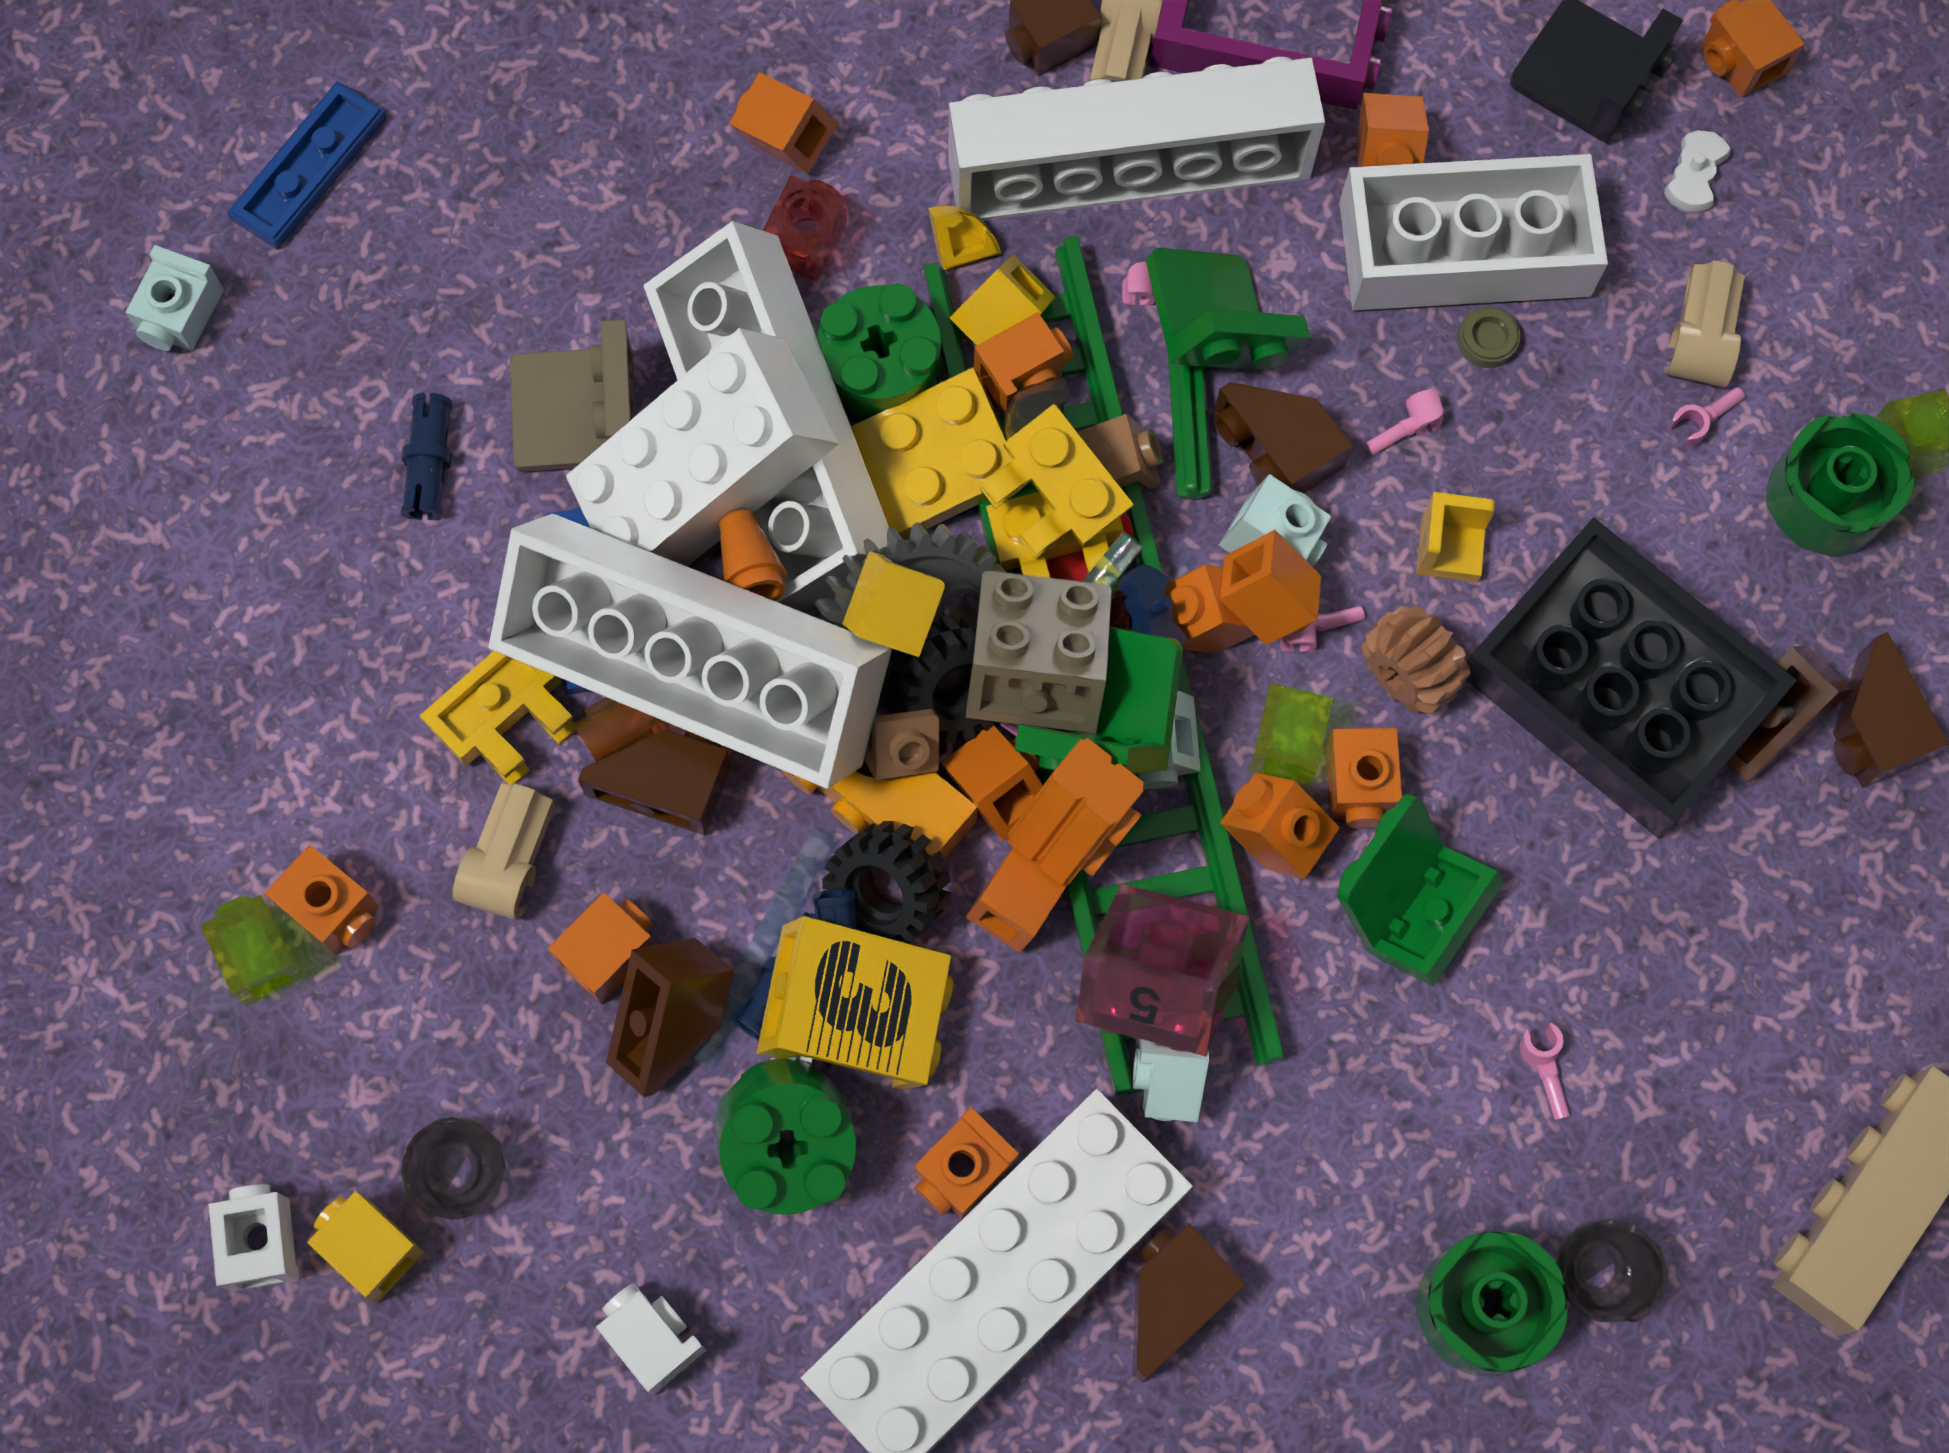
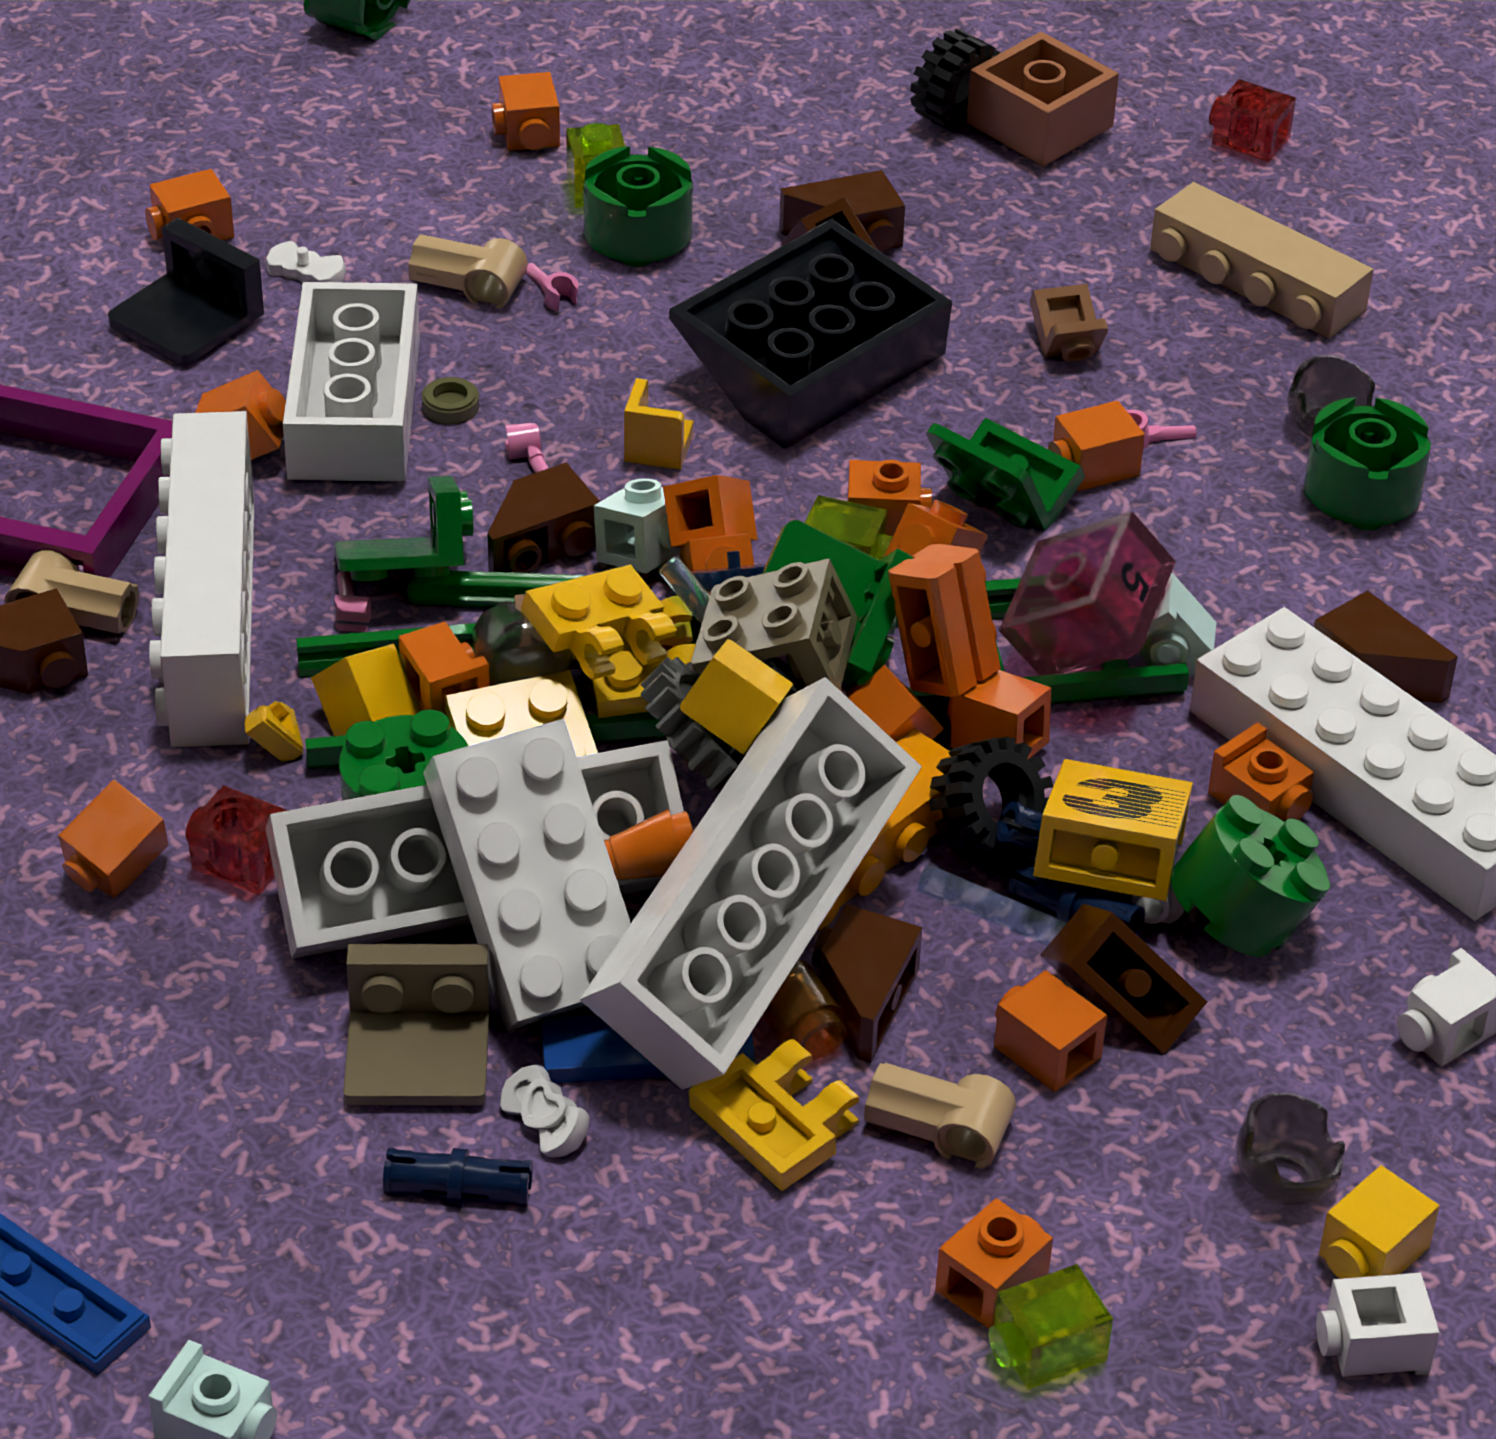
camera: 85 degrees left, 30 degrees down
nougat gear [1361,605,1471,715] -> none
none -> white piece [500,1065,590,1158]
none -> medium nougat bracket [1029,284,1108,362]
none -> orange brick [1048,400,1145,492]

